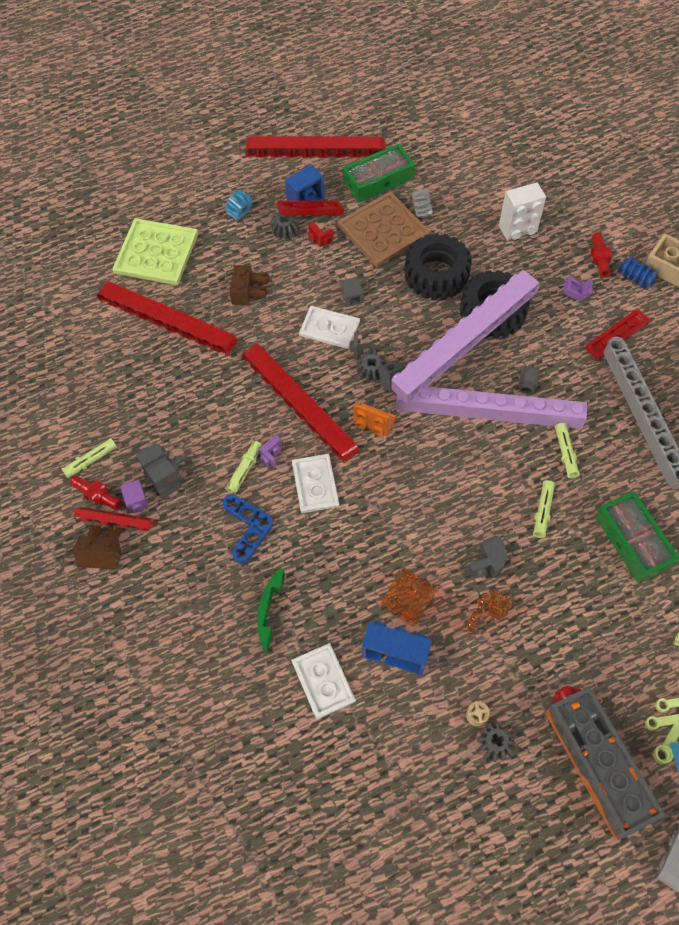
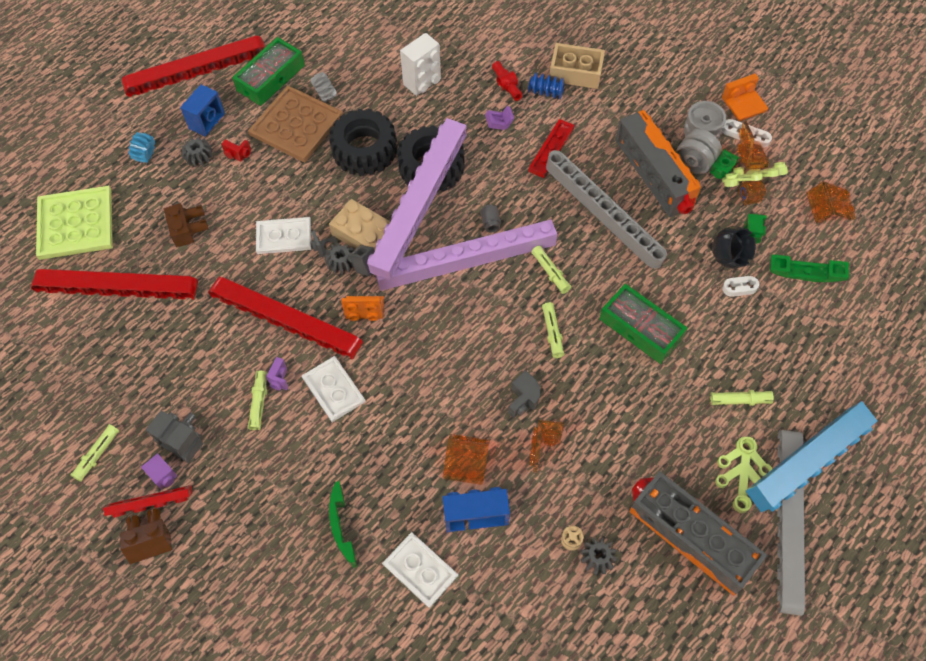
camera: 25 degrees left, 0 degrees up
red pin [70,475,122,511] -> none
blue beam [223,495,273,564] -> none
red plate [276,200,344,216] -> none
dark grey brick [340,277,364,307] -> none
none -> tan brick [329,199,411,250]

